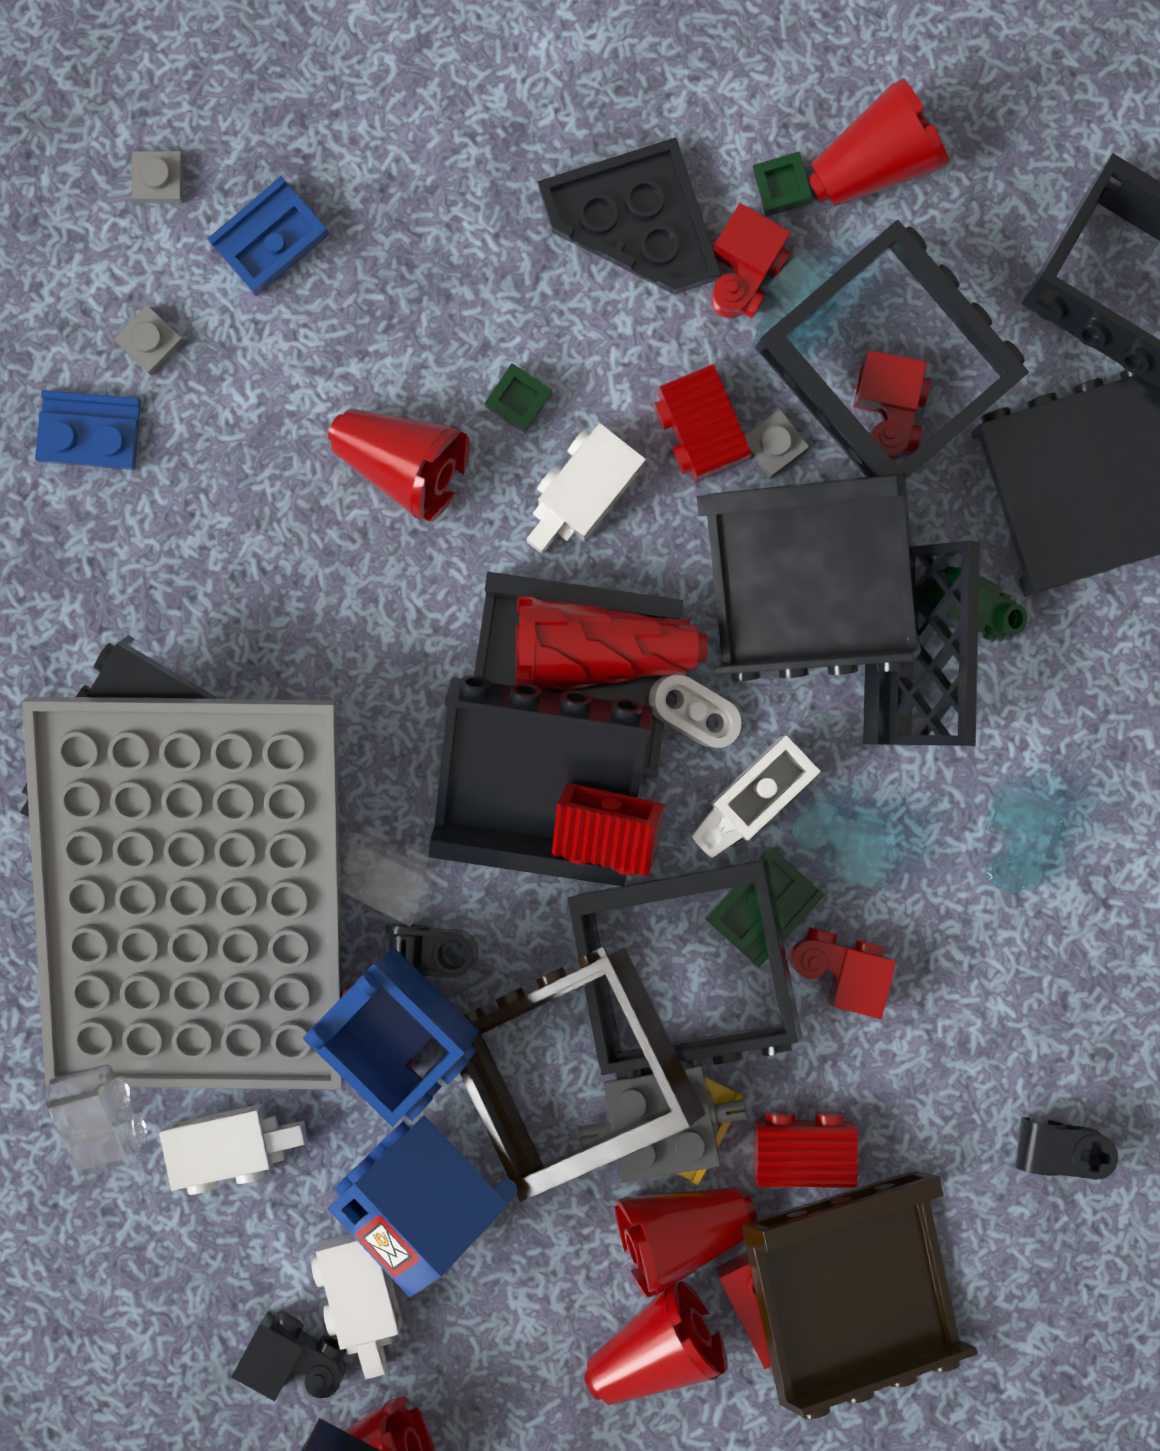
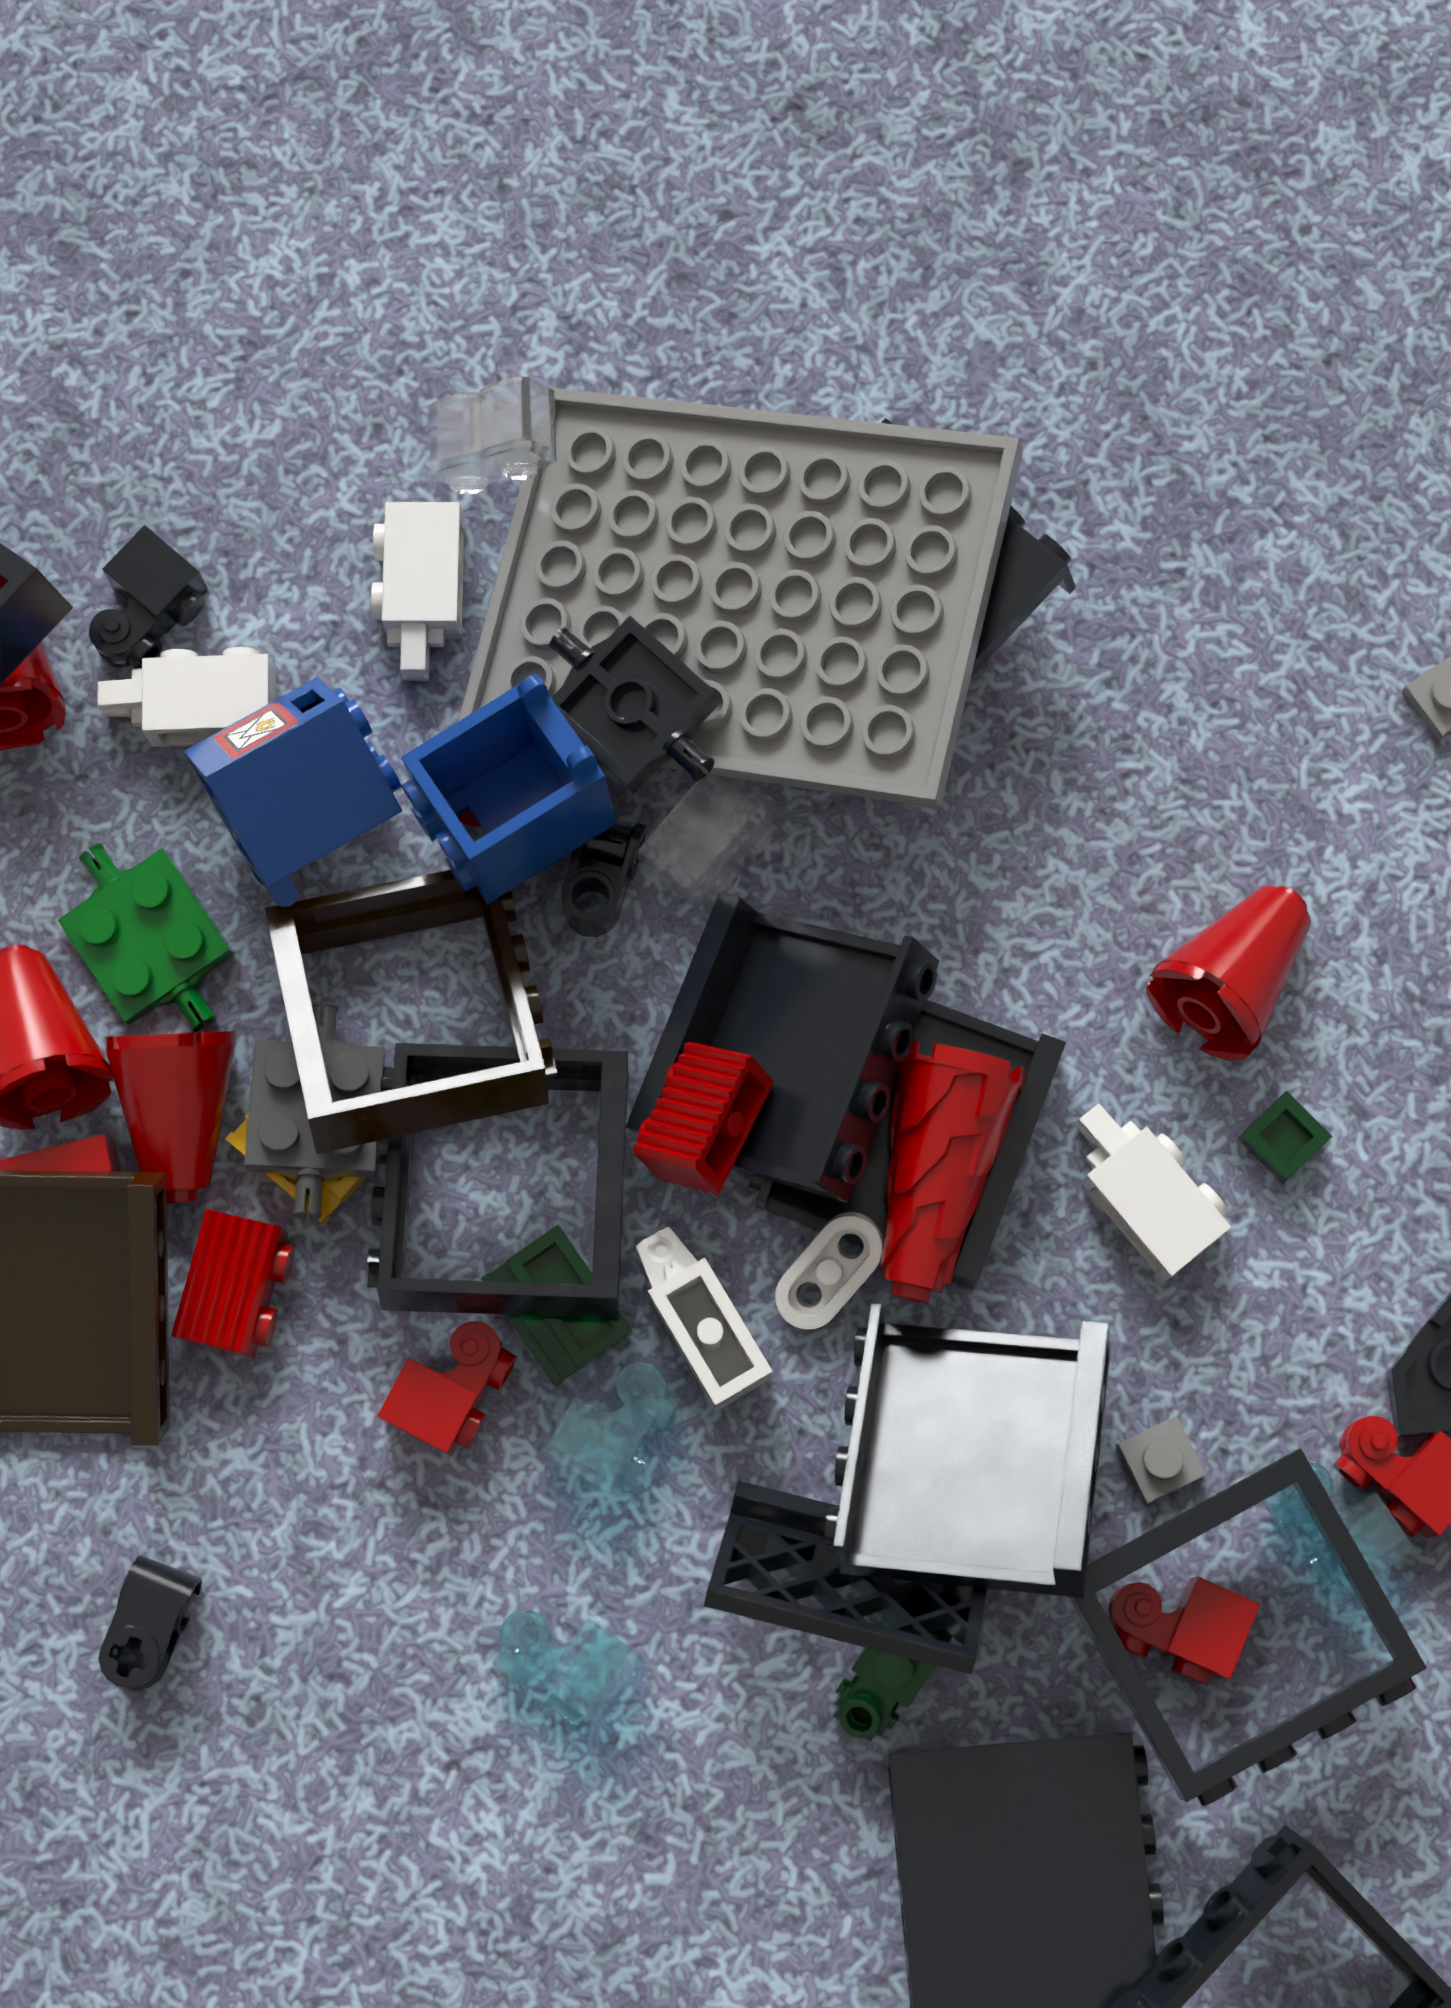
camera: 105 degrees right, 10 degrees down
blue plate [35,390,142,470] -> none
red brick [653,364,752,483] -> none
none -> green plate [58,843,235,1032]
none -> black plate [549,616,722,794]

